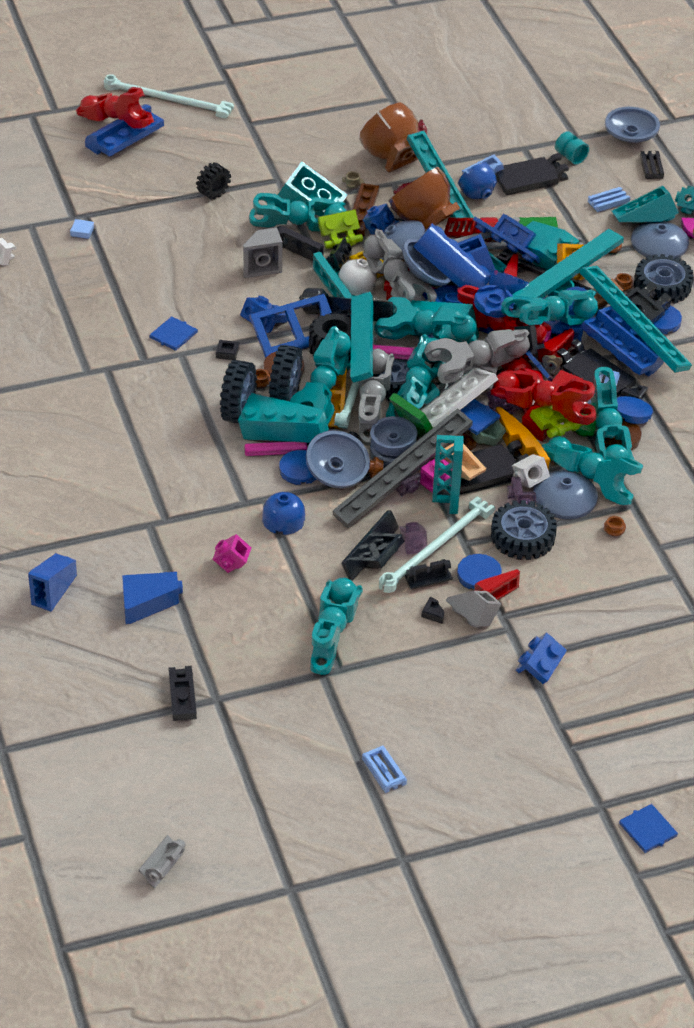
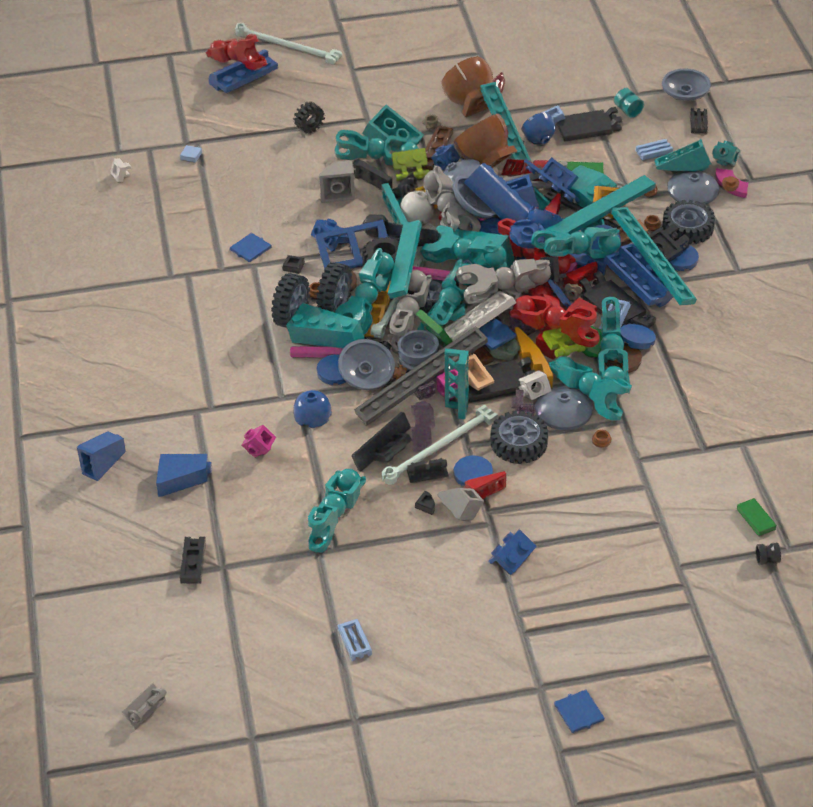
camera: 10 degrees right, 0 degrees up
none -> bracket [411,401,435,429]

